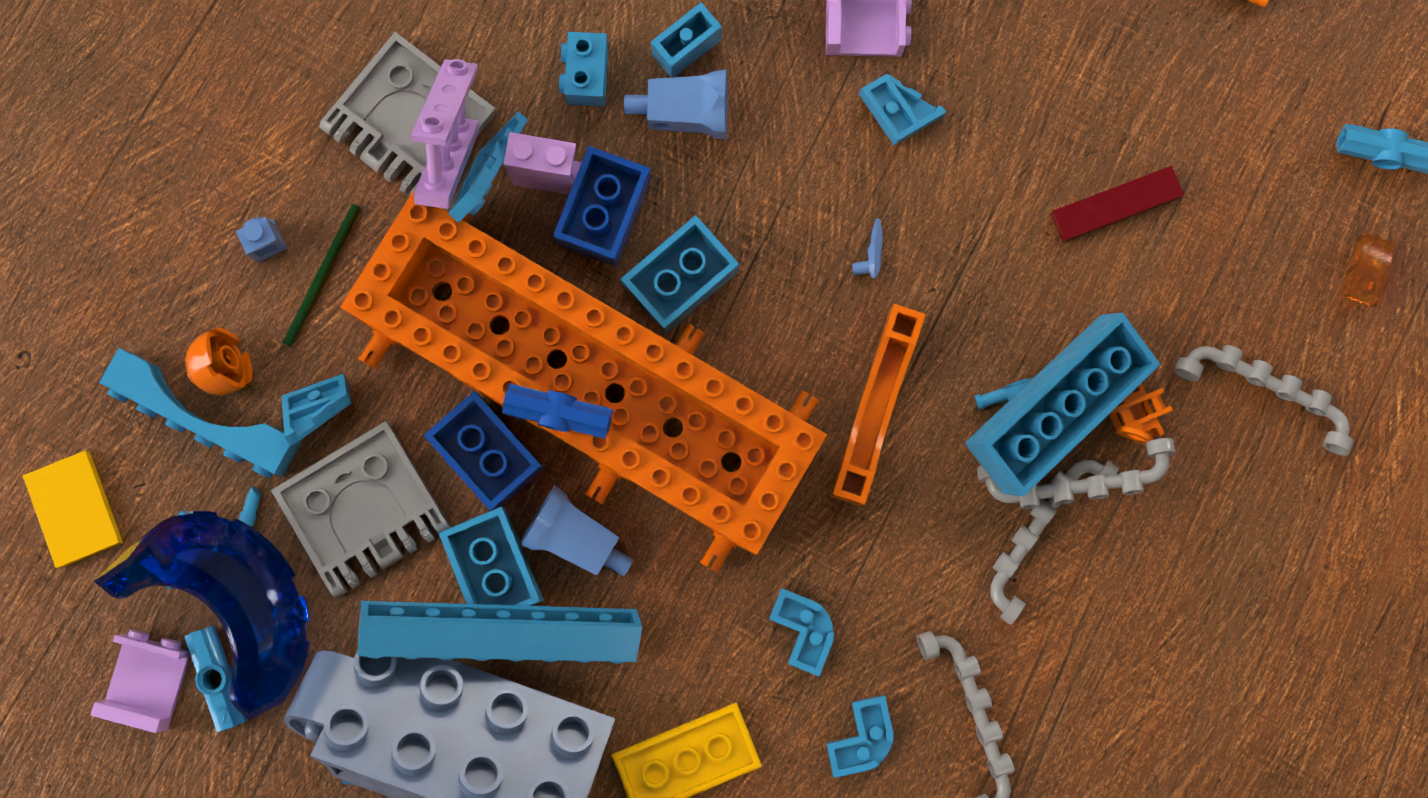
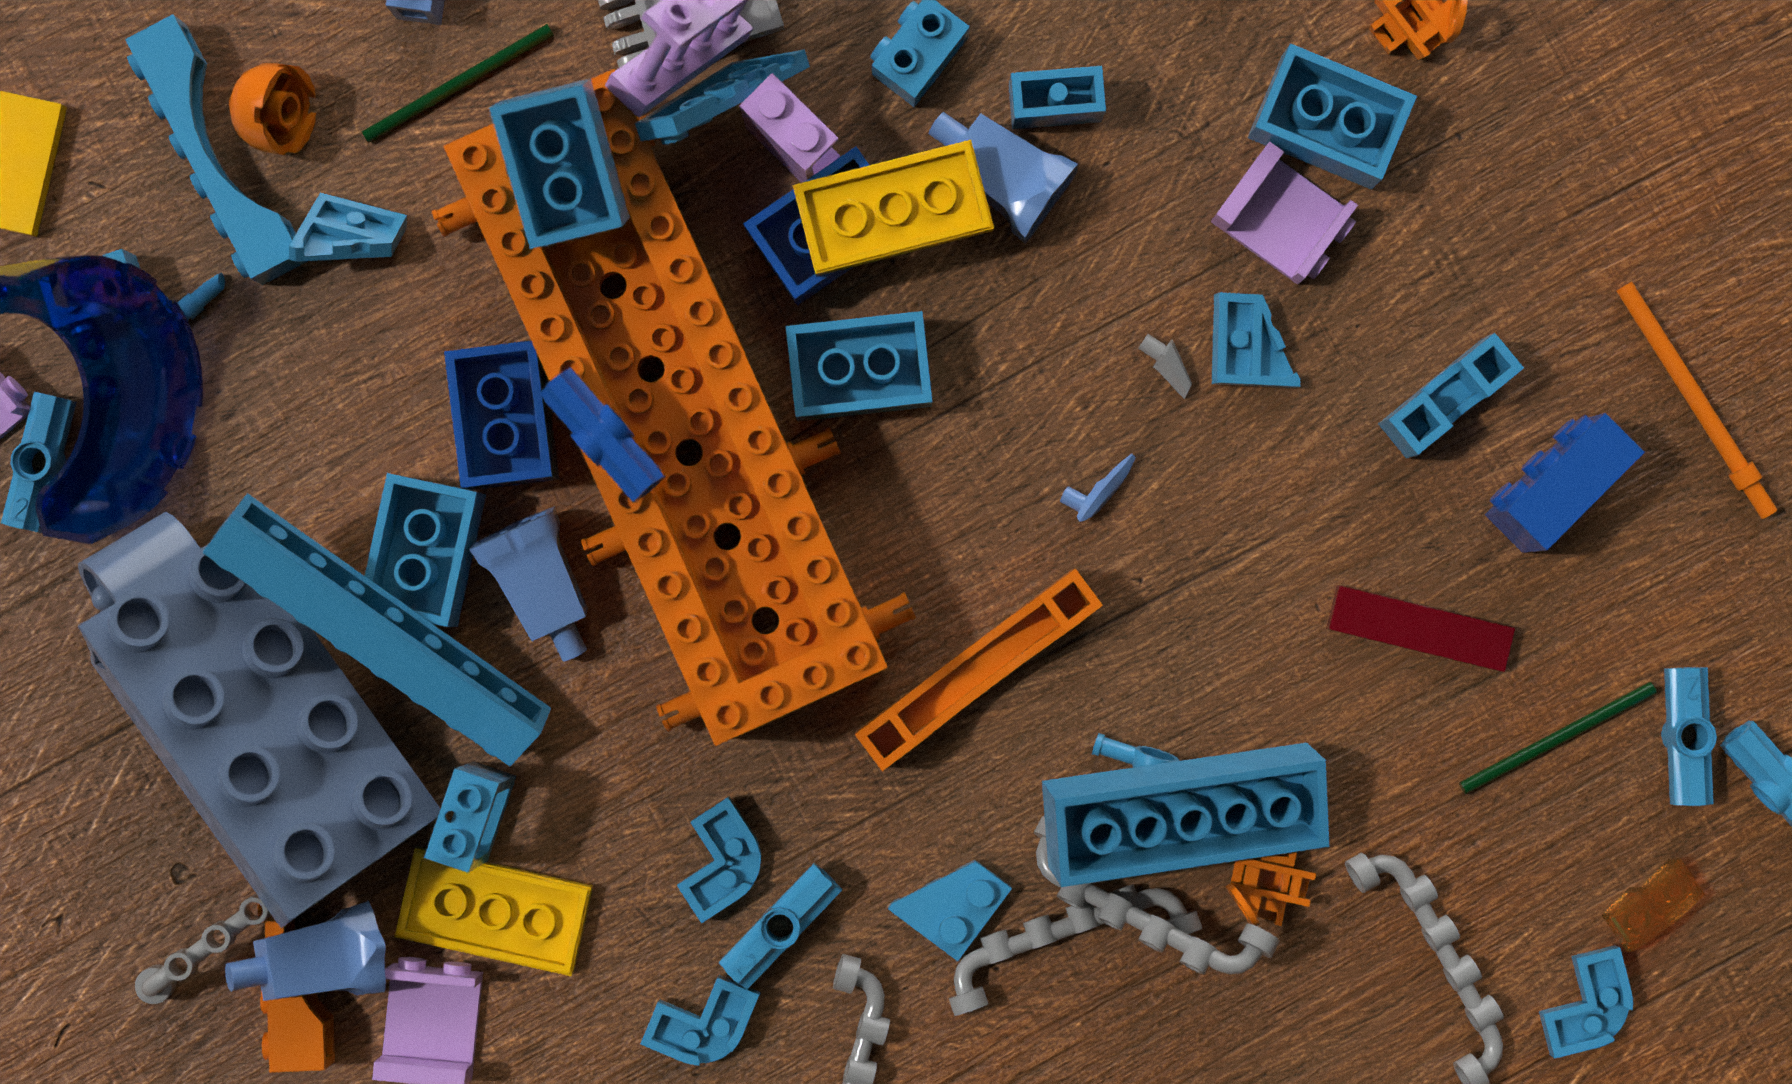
camera: 35 degrees right, 5 degrees up
light grey hinge [271,421,451,599] -> none
none -> dark azure window [424,762,517,873]
none -> dark azure brick [489,78,629,249]
none -> dark azure piece [719,862,842,990]
none -> yellow tile [793,140,994,276]
none -> dark azure wing [888,860,1012,961]
none -> light grey bar [1138,334,1192,399]
none -> dark azure arch [1378,333,1524,458]
none -> dark green axle [1459,682,1657,794]
none -> blue brick [1485,413,1645,553]
none -> dark azure plate [1539,945,1633,1058]
none -> dark azure piece [1661,667,1717,806]

